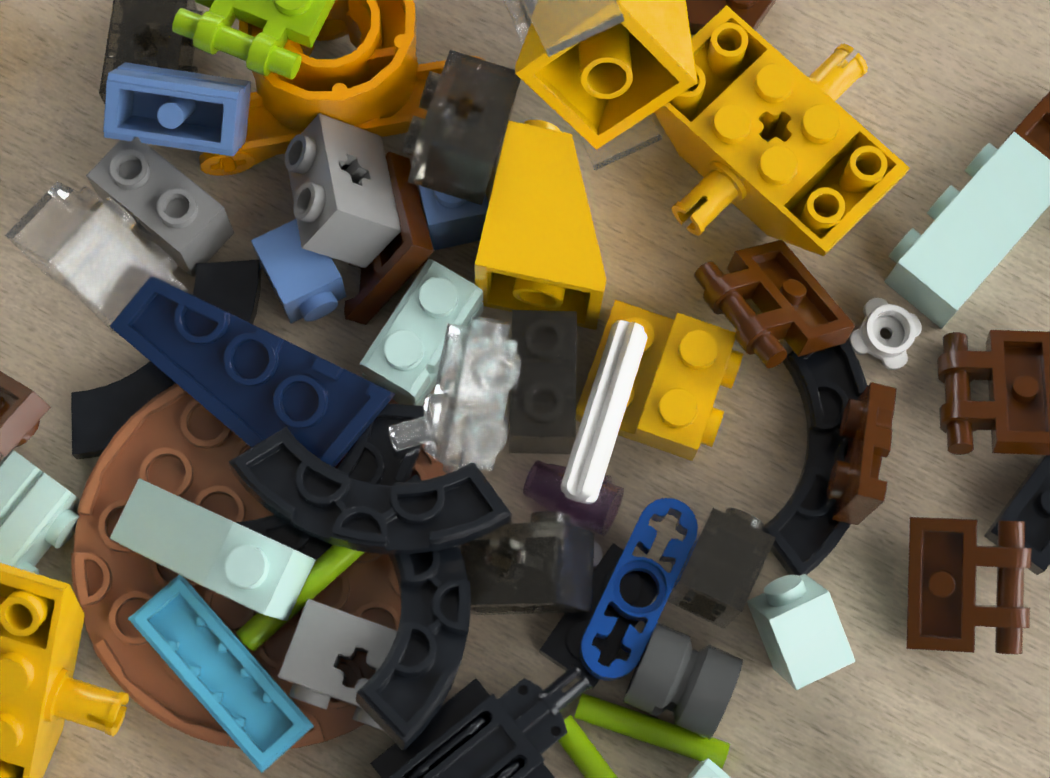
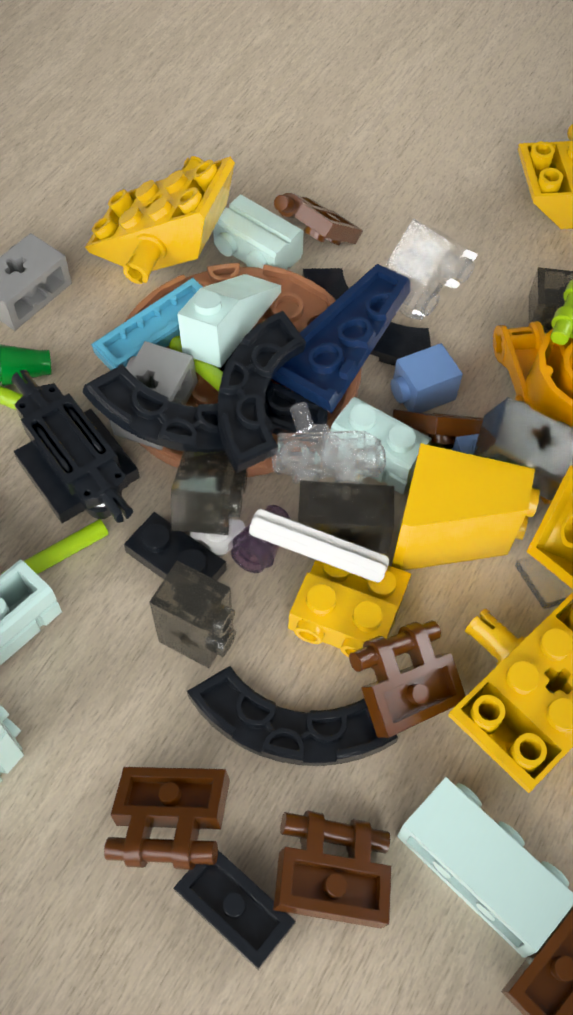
camera: 95 degrees right, 15 degrees down
light grey brick [86,137,234,277] -> none
medium blue brick [103,62,251,156] -> none
light grey brick [285,113,401,268] -> none
lime piece [574,693,730,769] -> none
blue beam [579,498,698,681] -> none
dark grey wheel [623,622,743,740] -> none
light aqua brick [747,574,856,690] -> none
reddish brown wing [827,382,897,525] -> none
white plate [849,298,922,370] -> none

